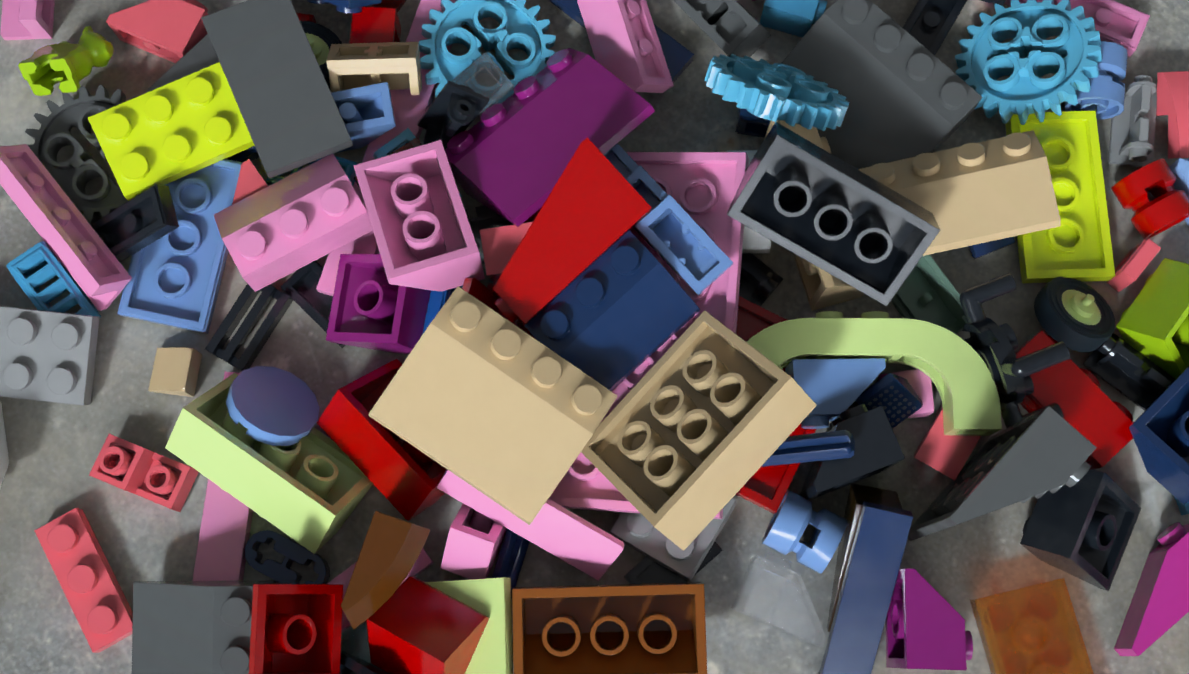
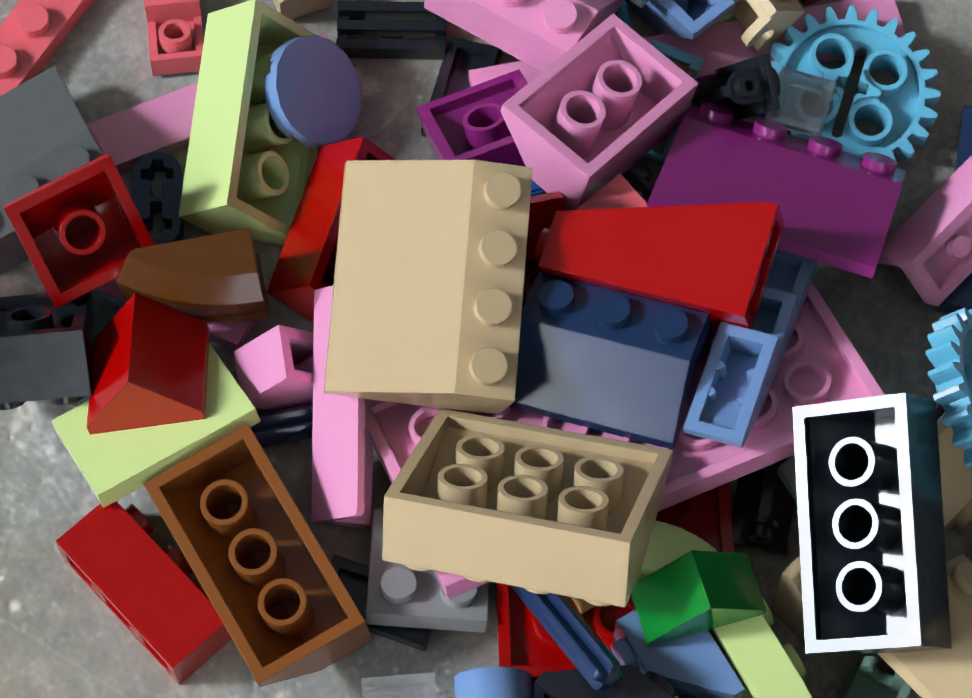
camera: 60 degrees right, 10 degrees down
none -> green slope [631,550,766,647]

